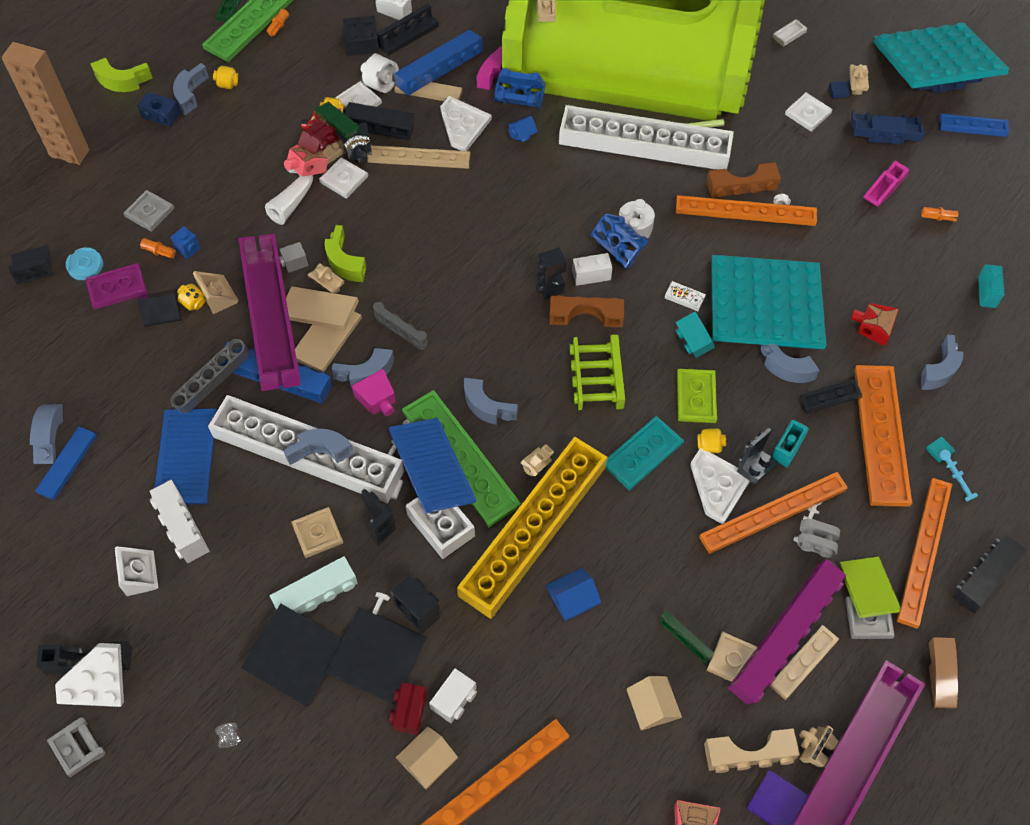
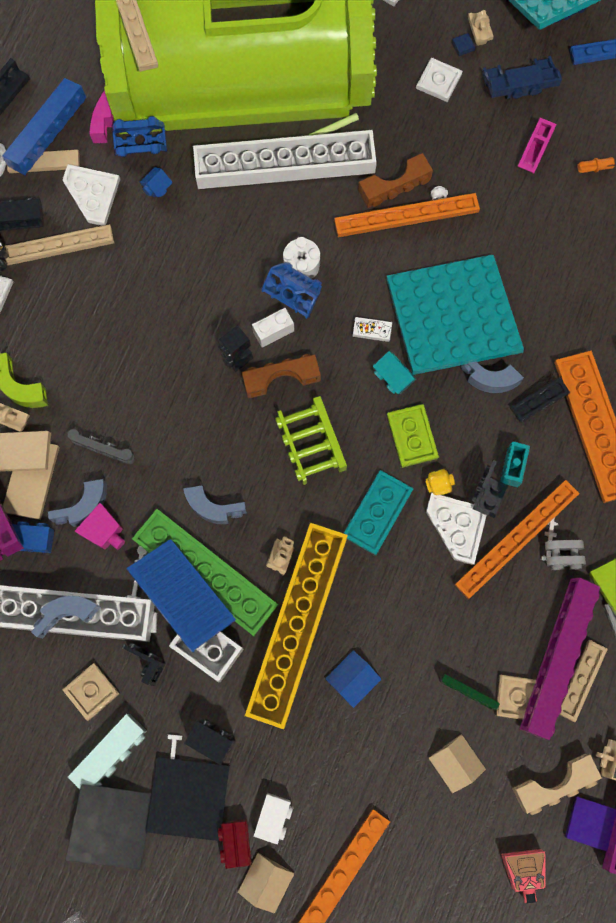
camera: 15 degrees left, 15 degrees up
red torso [851,303,899,346] -> none

